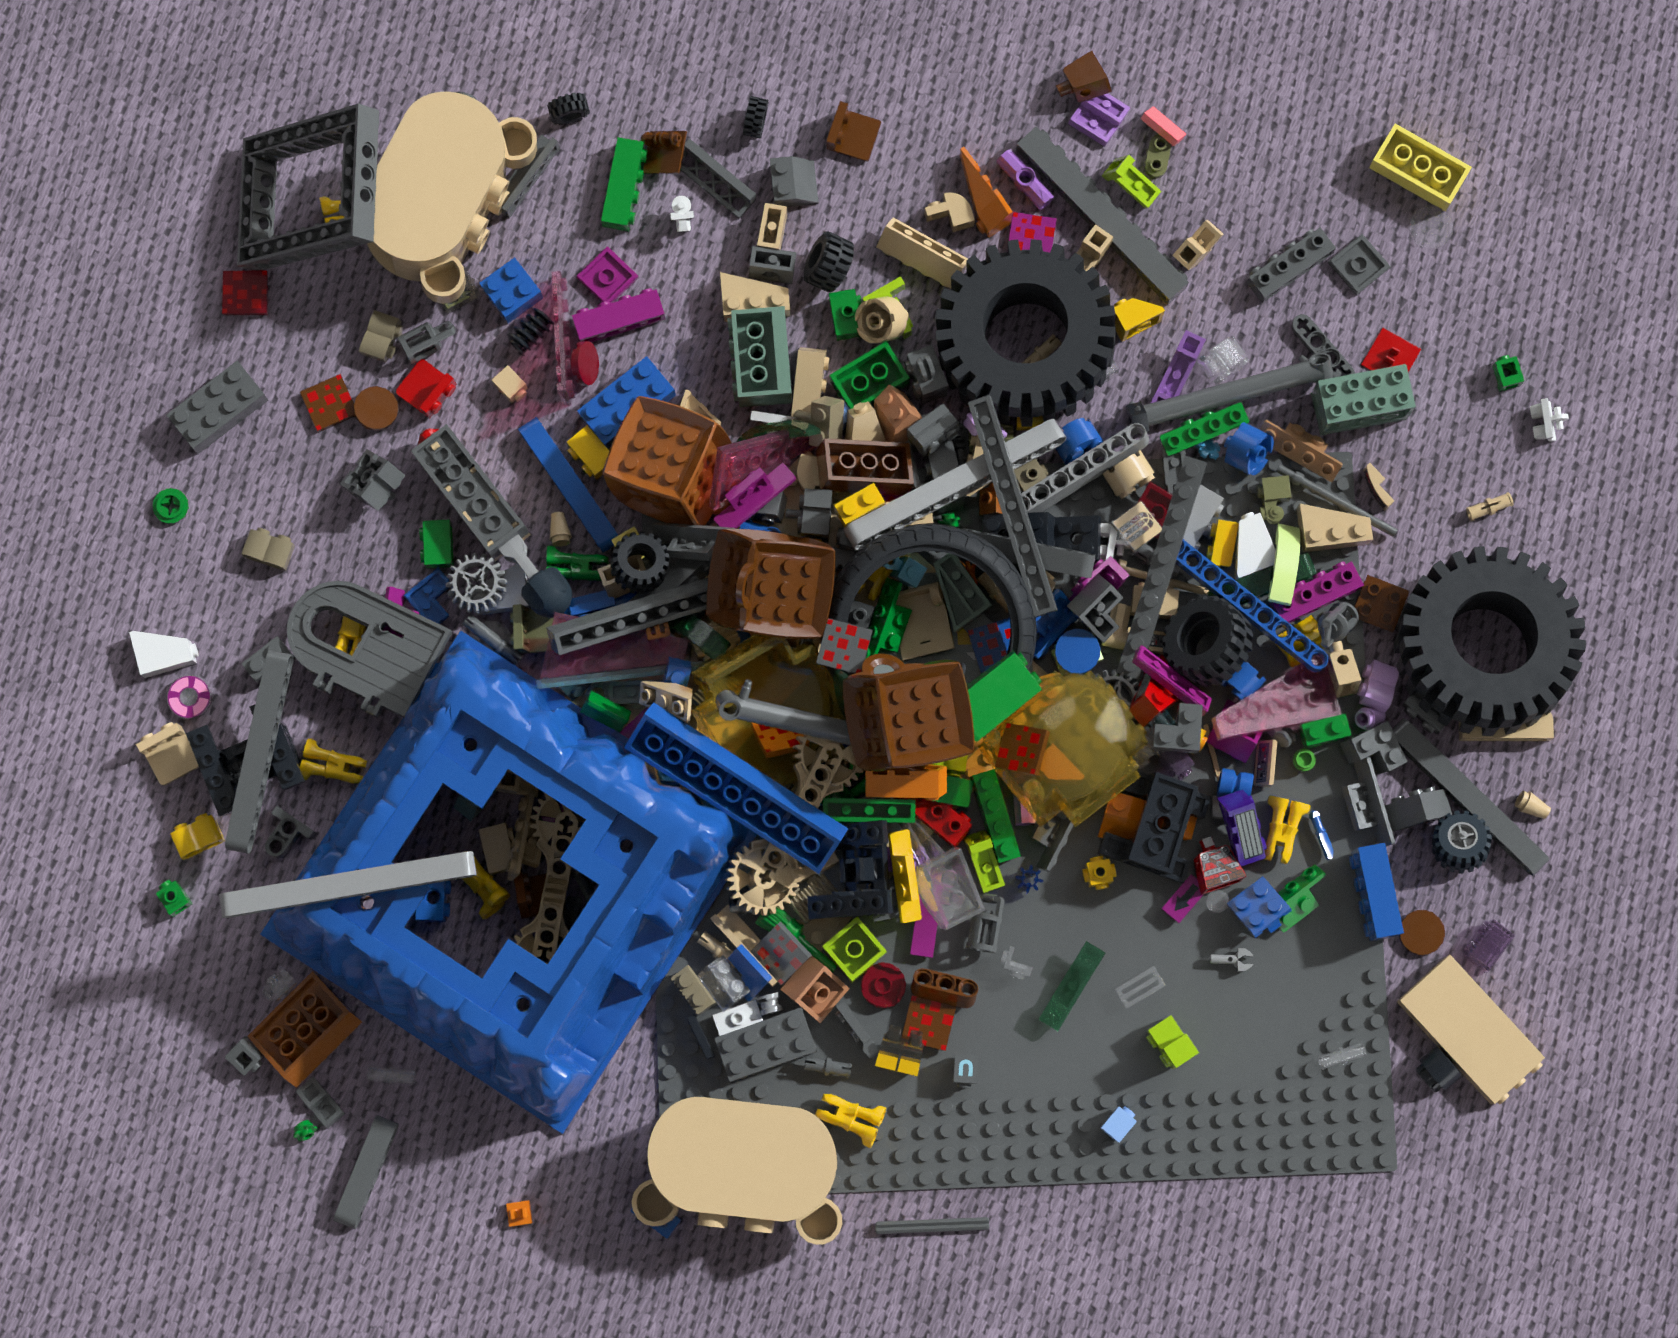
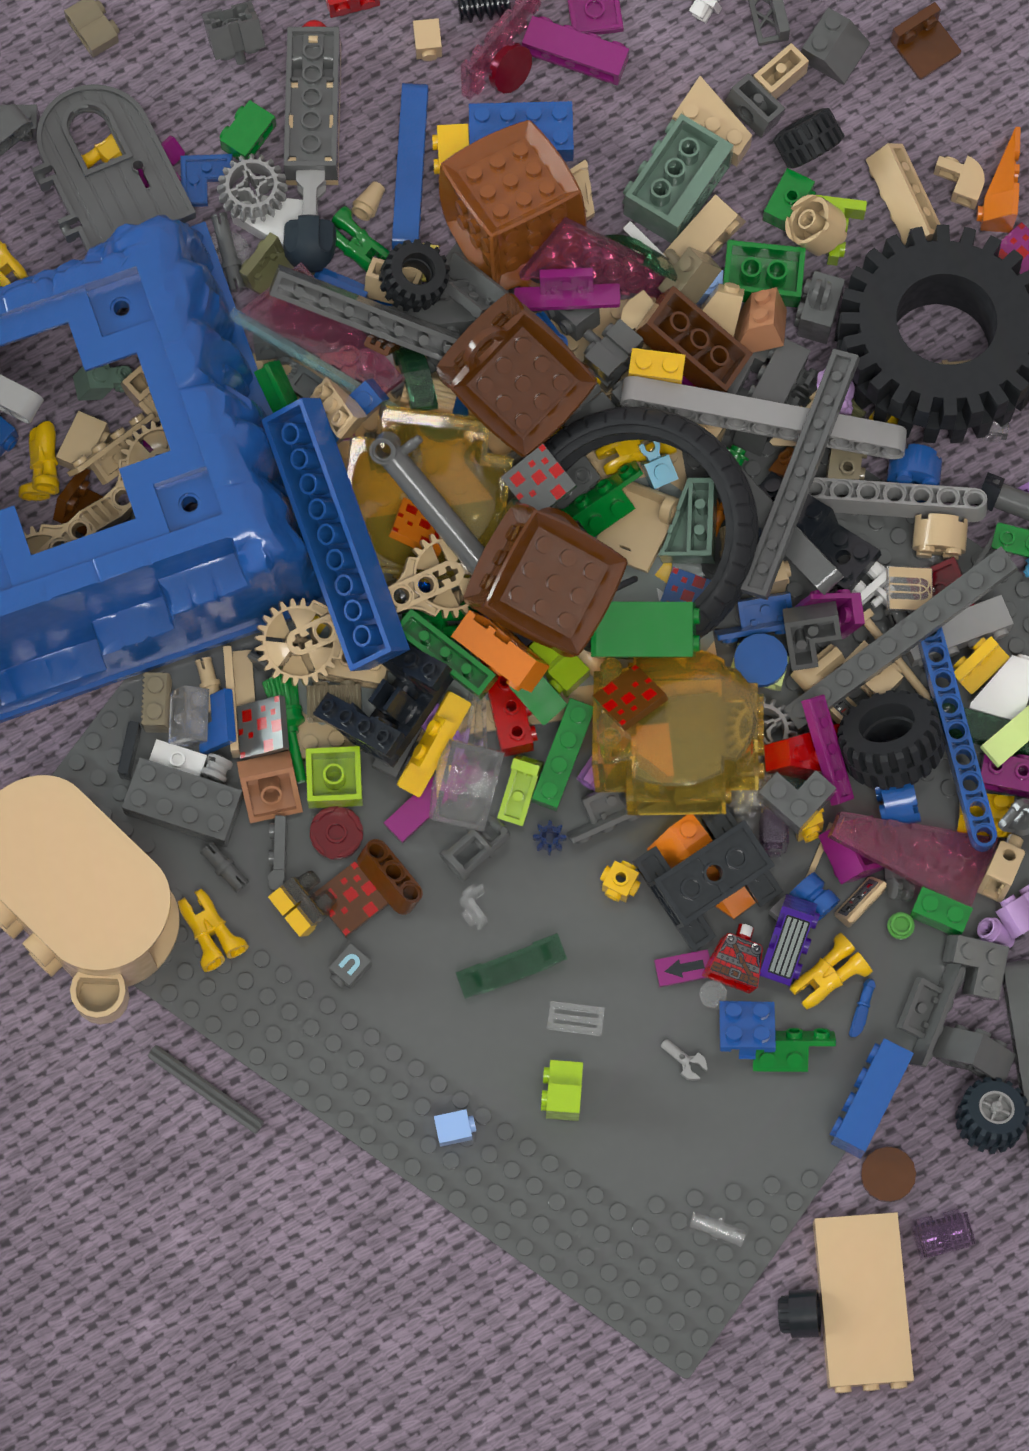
camera: 35 degrees right, 5 degrees down
dark grey brick [907,404,959,456] -> none

